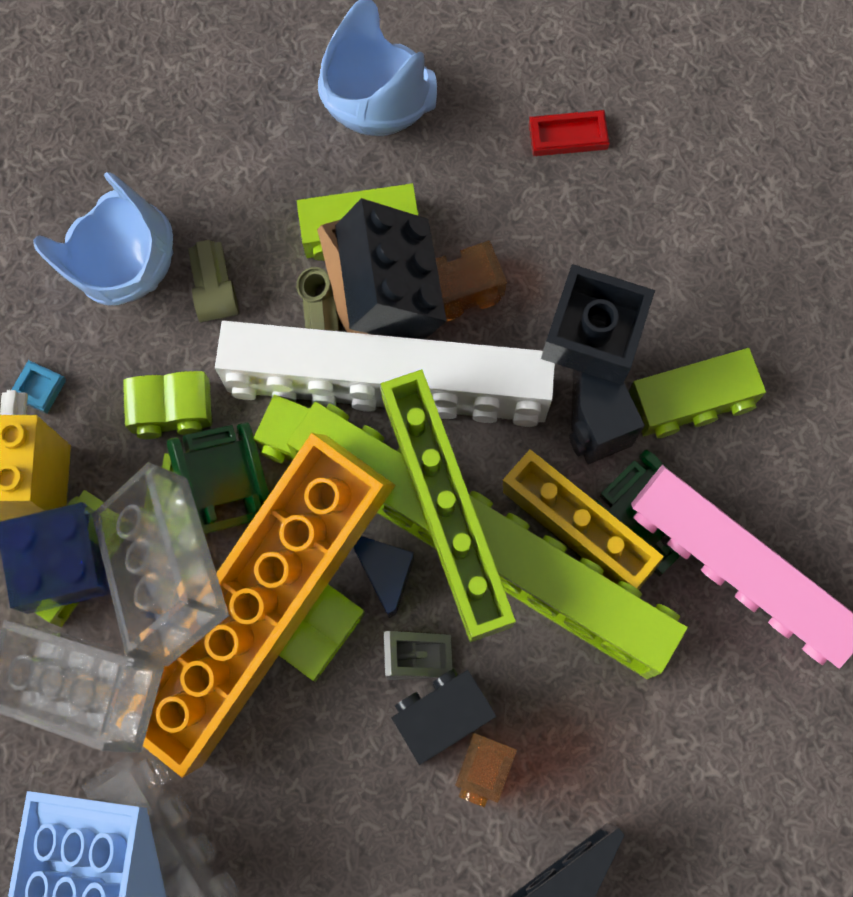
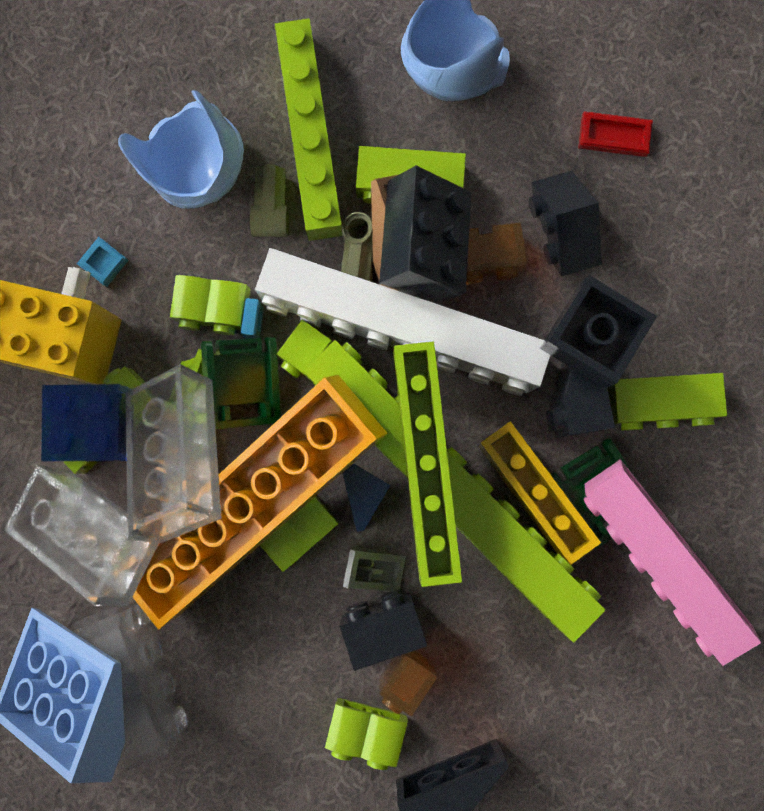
camera: 10 degrees right, 10 degrees up
none -> dark azure tile [241,298,264,339]
none -> lime brick [275,18,343,241]
none -> lime brick [325,698,408,770]
none -> black brick [529,171,602,277]

